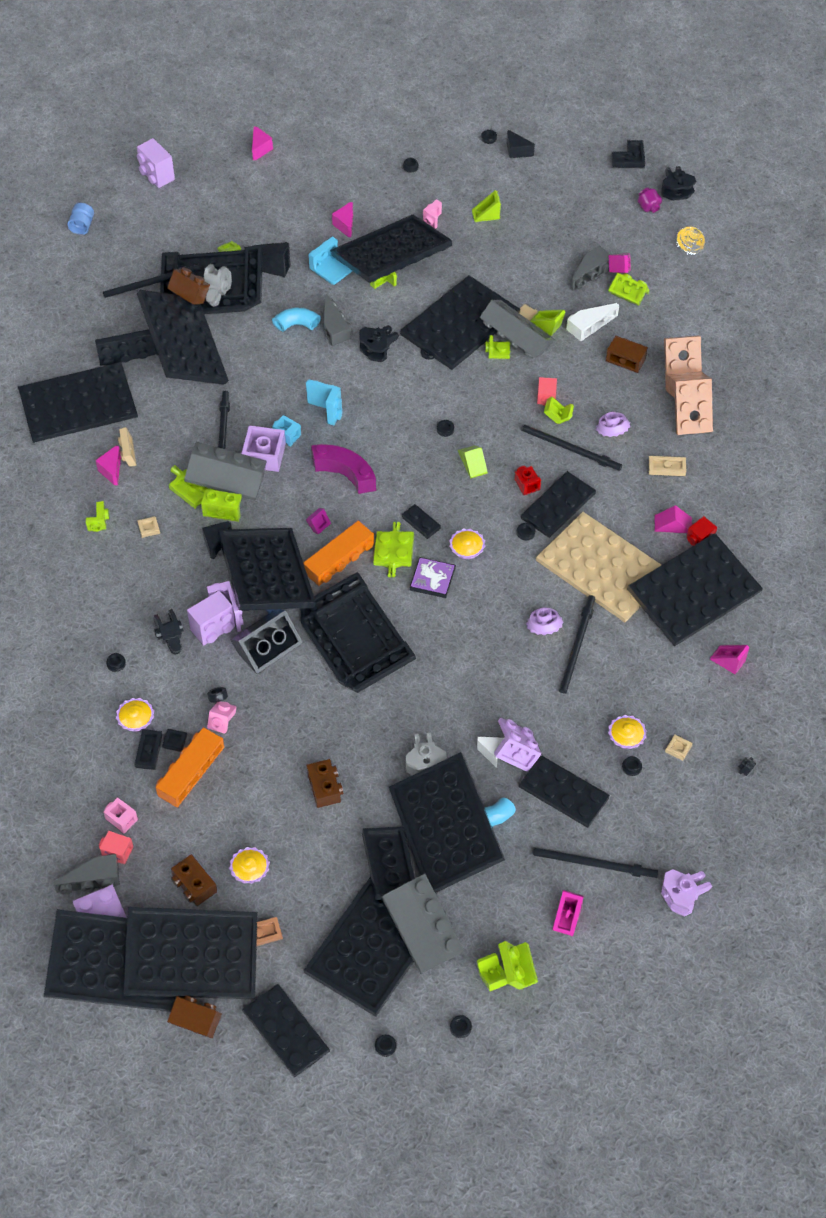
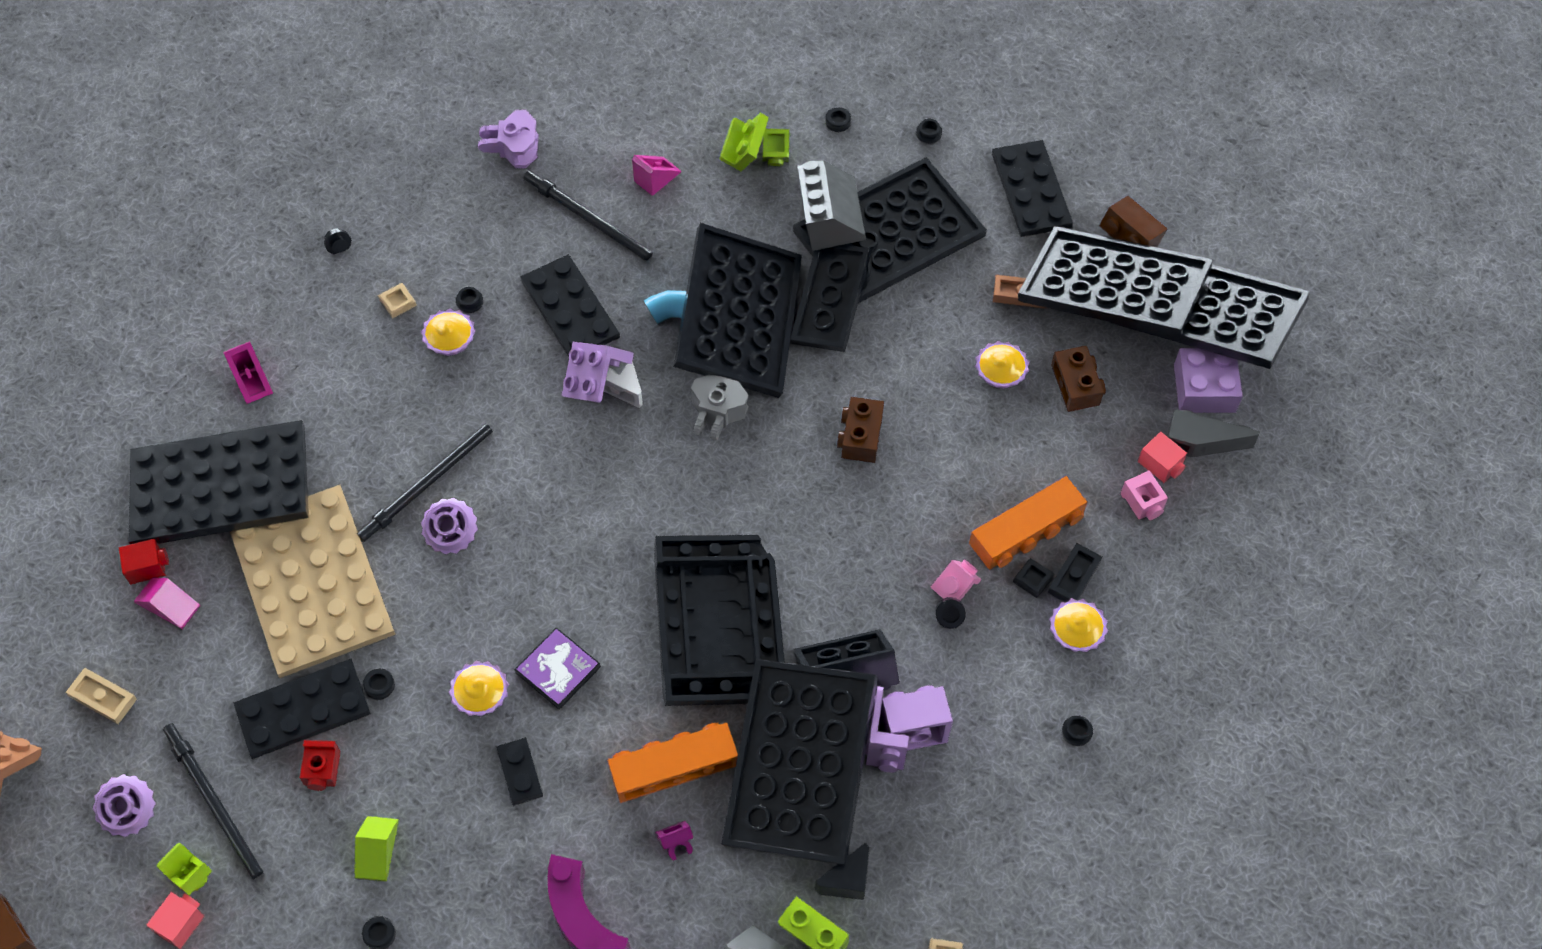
camera: 155 degrees left, 5 degrees up
black hinge [153,609,184,655] -> none
lime plate [374,522,414,578] -> none

